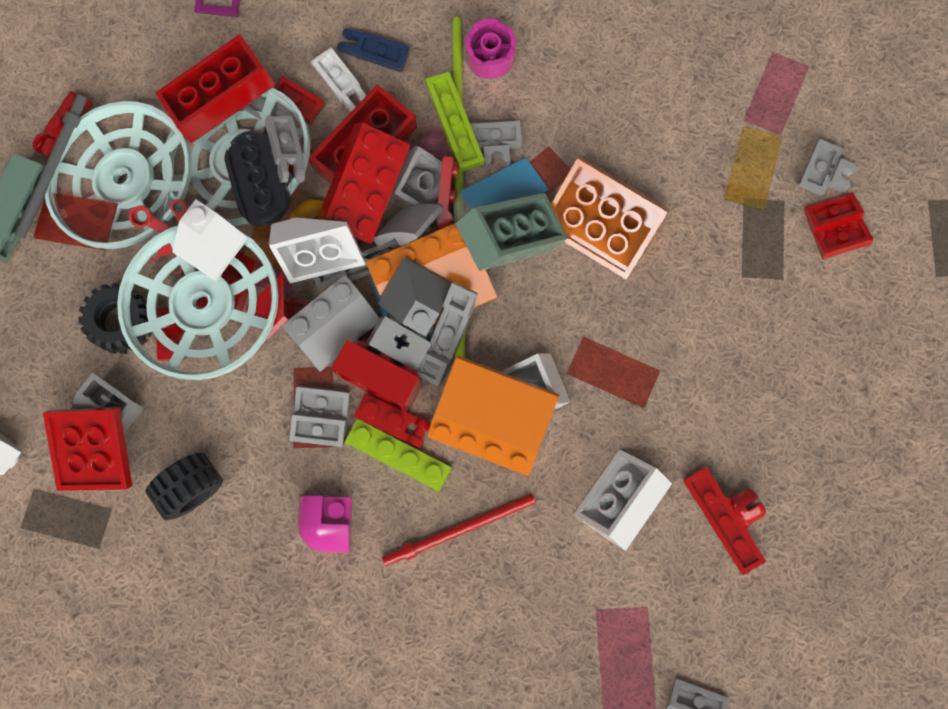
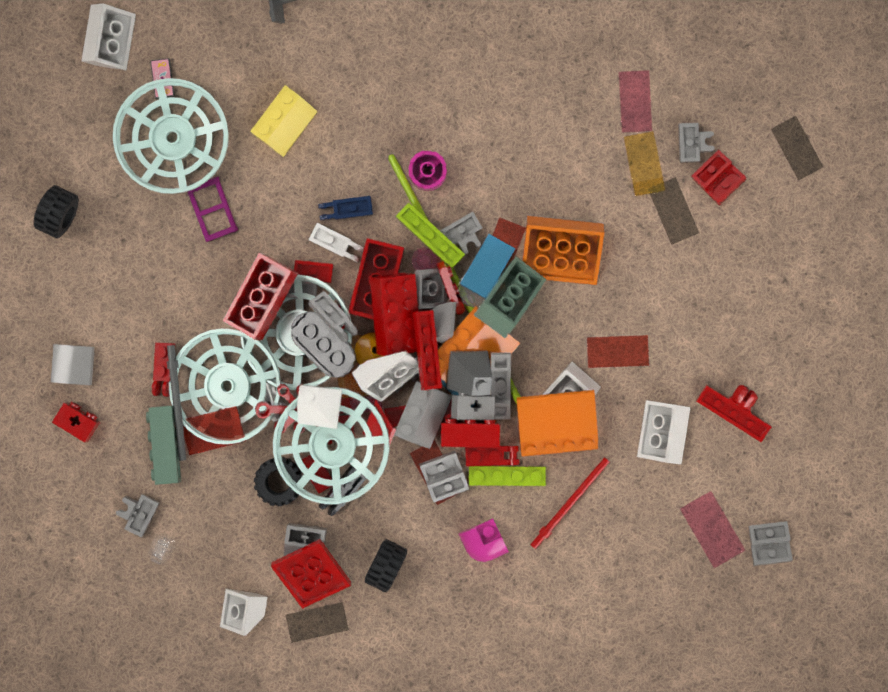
camera: 25 degrees left, 10 degrees up
none -> black hinge [319,465,367,517]
none -> red plate [412,310,442,390]

